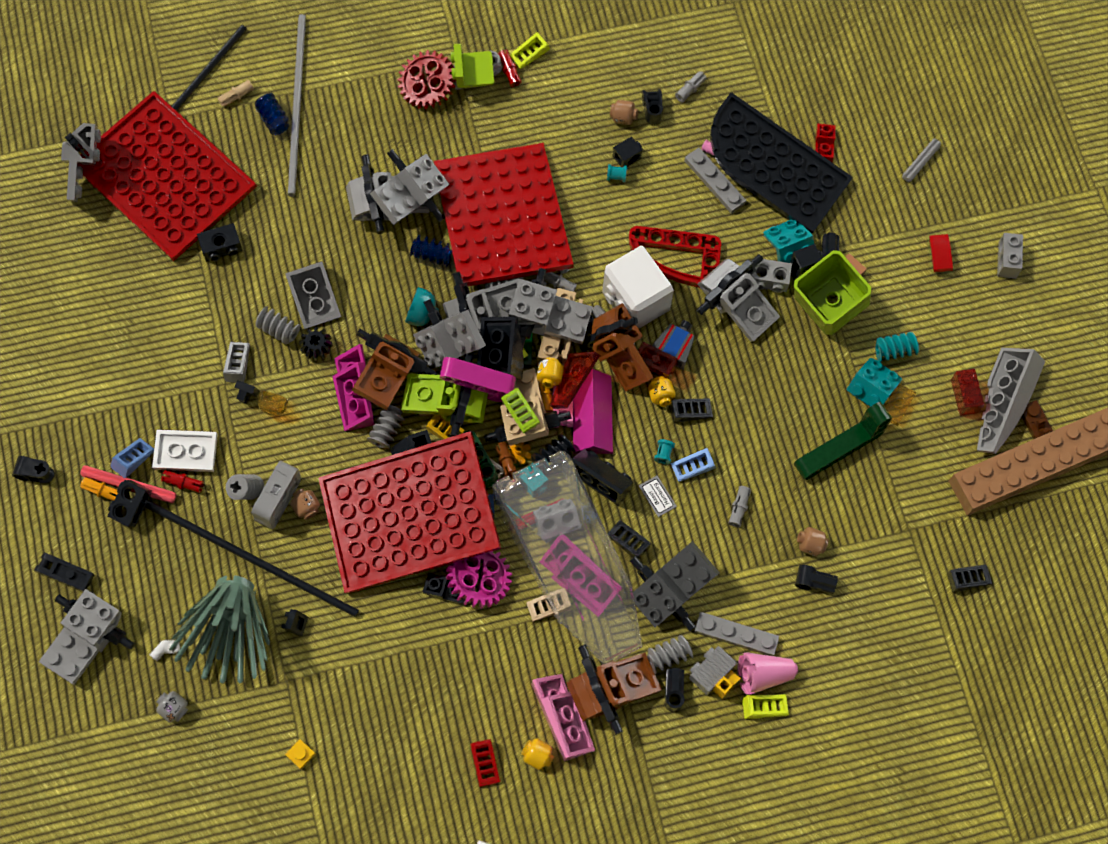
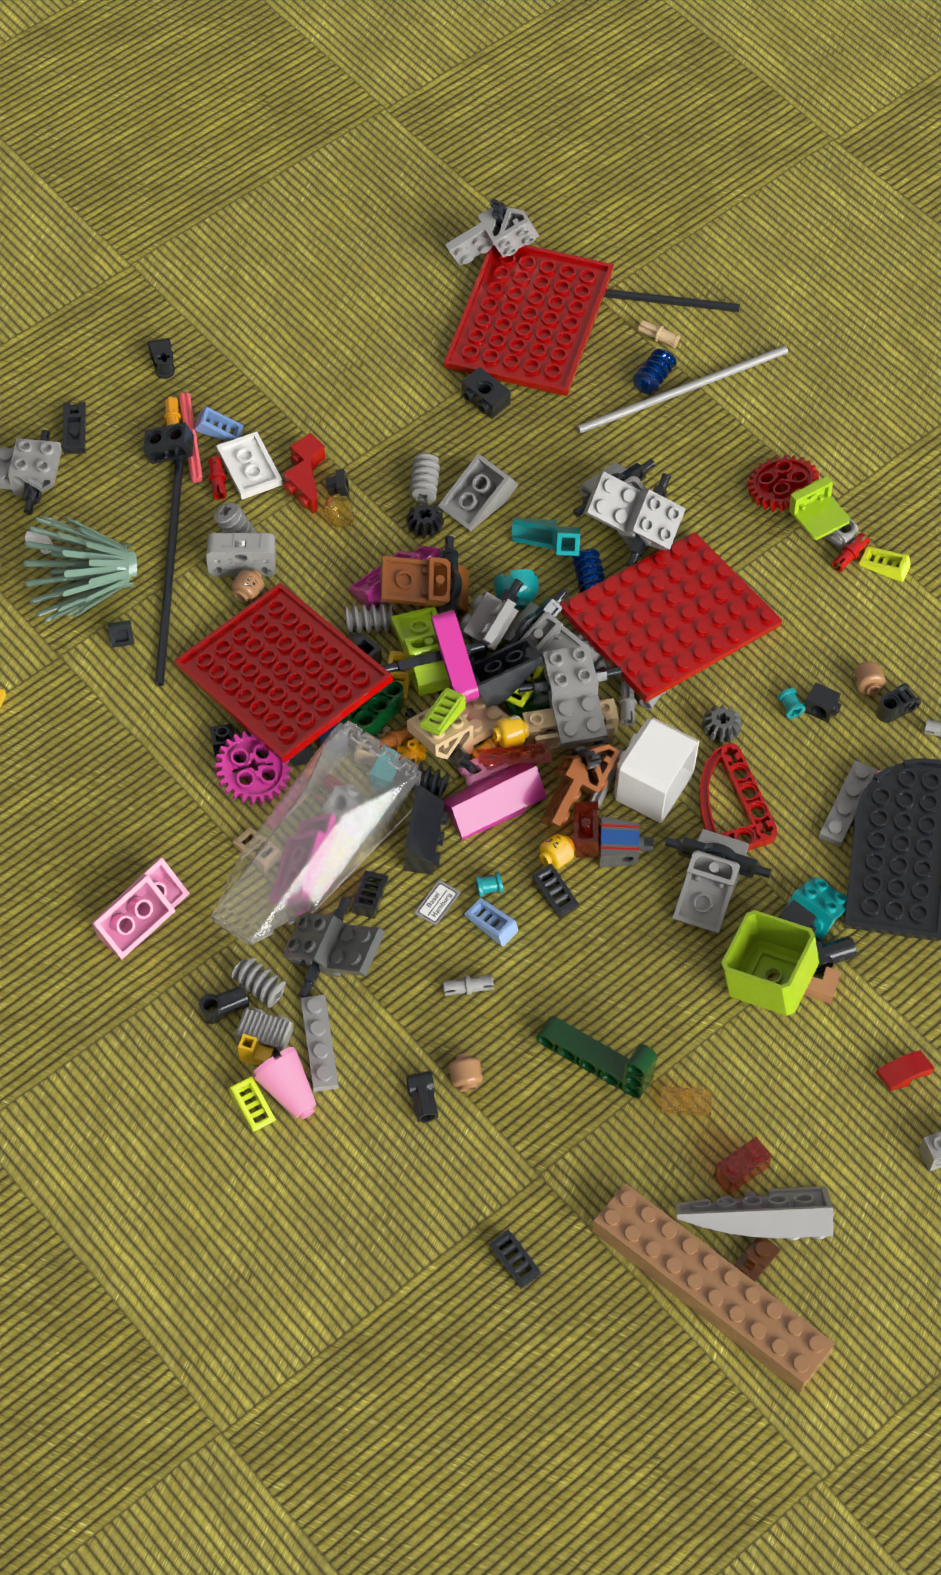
camera: 65 degrees right, 10 degrees down
light grey slope [223,342,250,383] -> none
red slope [470,739,500,787] -> none
yellow head [521,738,554,770] -> none
dark orange piece [566,645,662,735] -> none
light grey brick [751,259,792,293] -> none
teal bracket [846,358,902,407] -> none
teal piece [875,332,919,362] -> none
none -> red arch [283,433,325,514]
none -> teal arch [512,518,580,556]
none -> dark grey gear [702,704,742,744]

